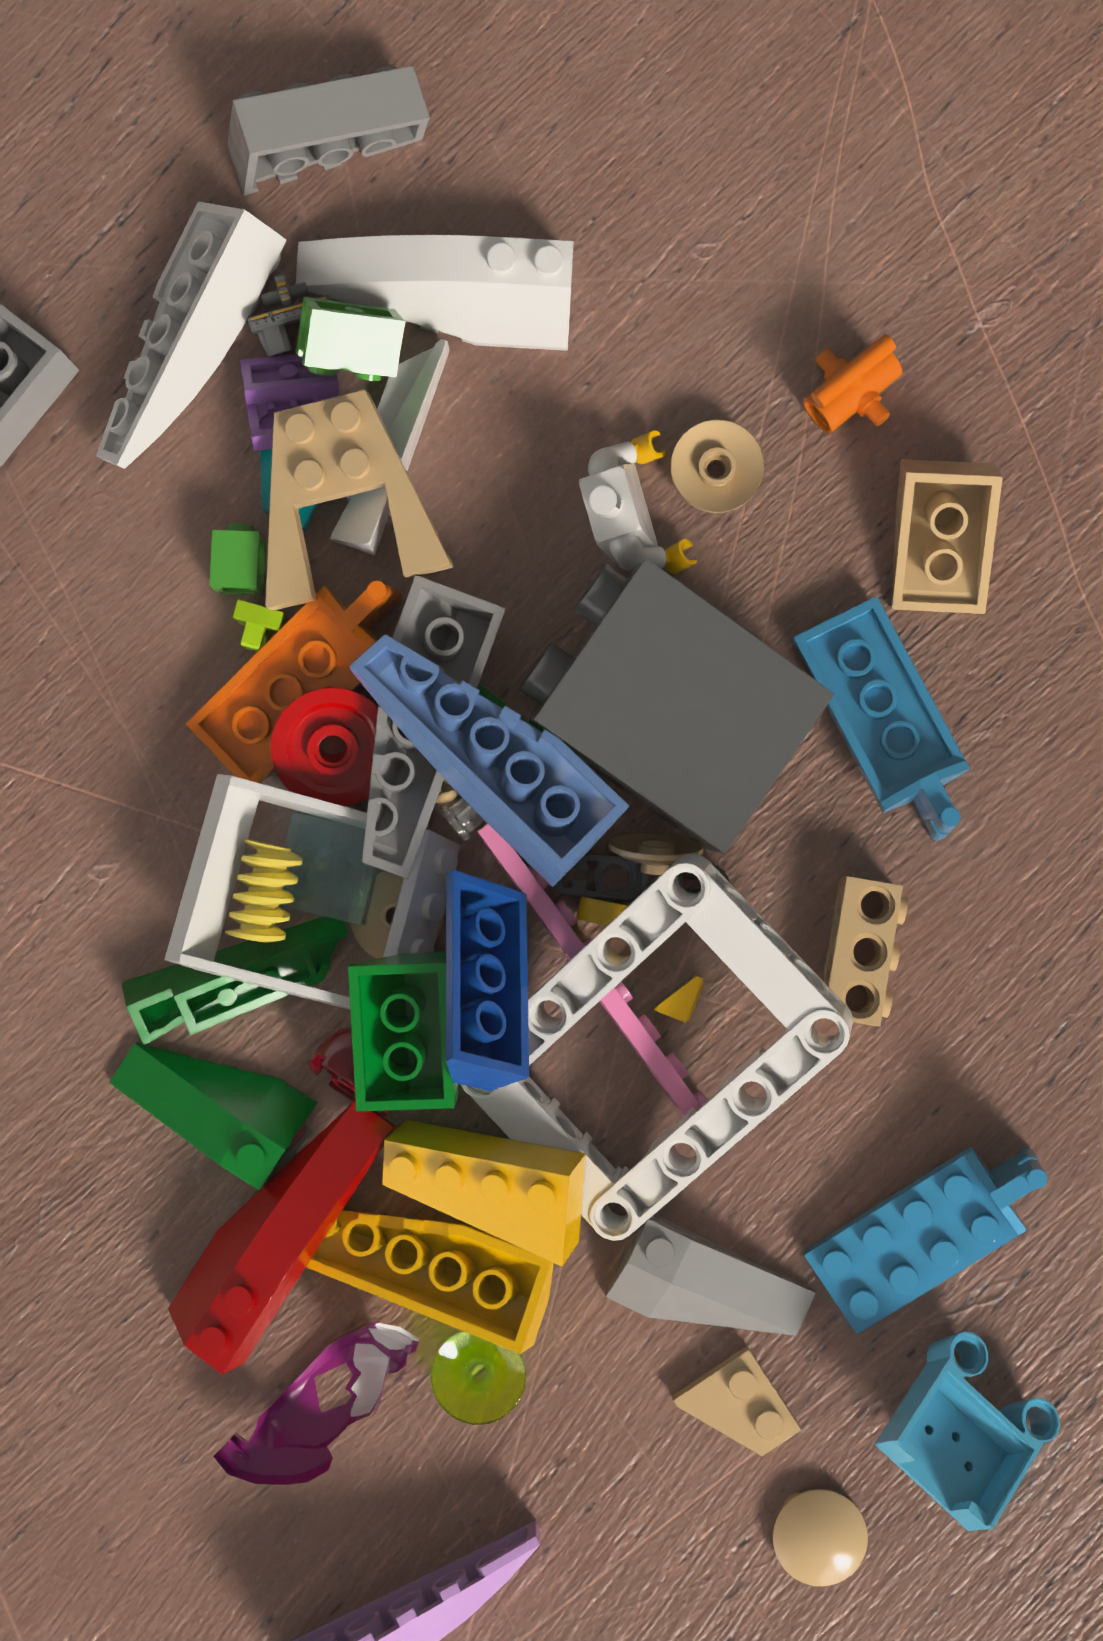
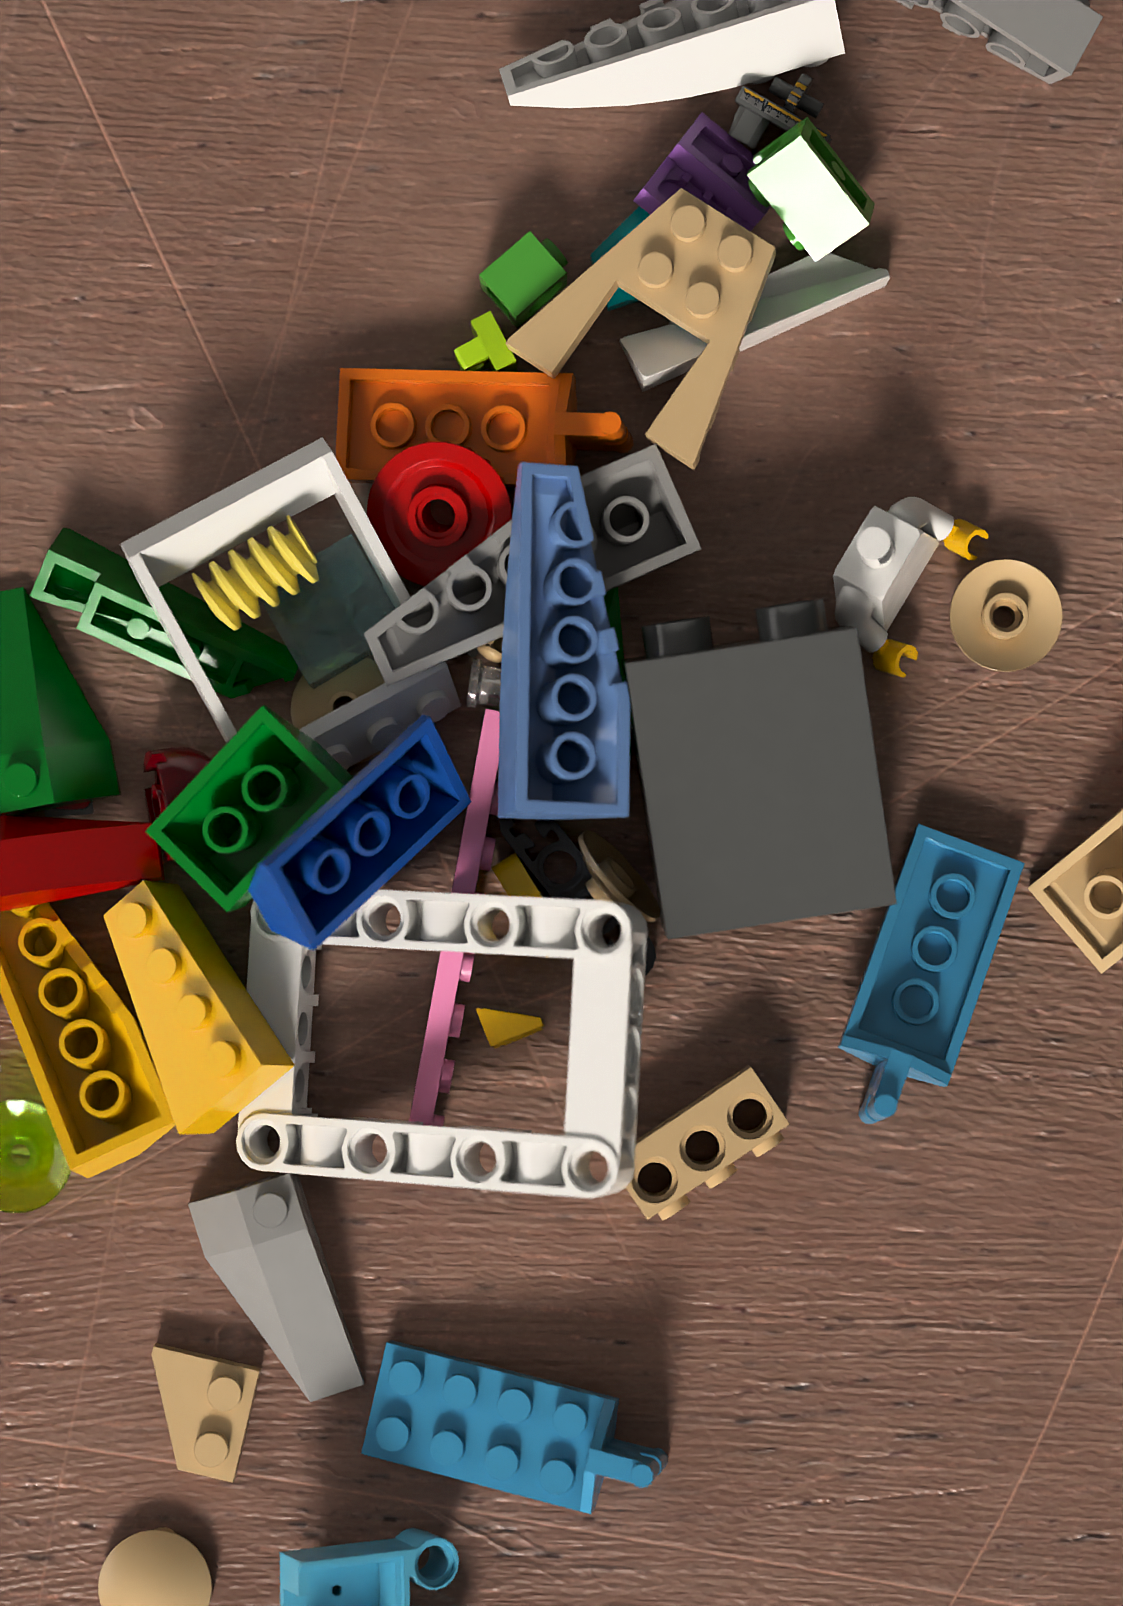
camera: 50 degrees right, 0 degrees up
white wedge [296,235,574,351] -> none

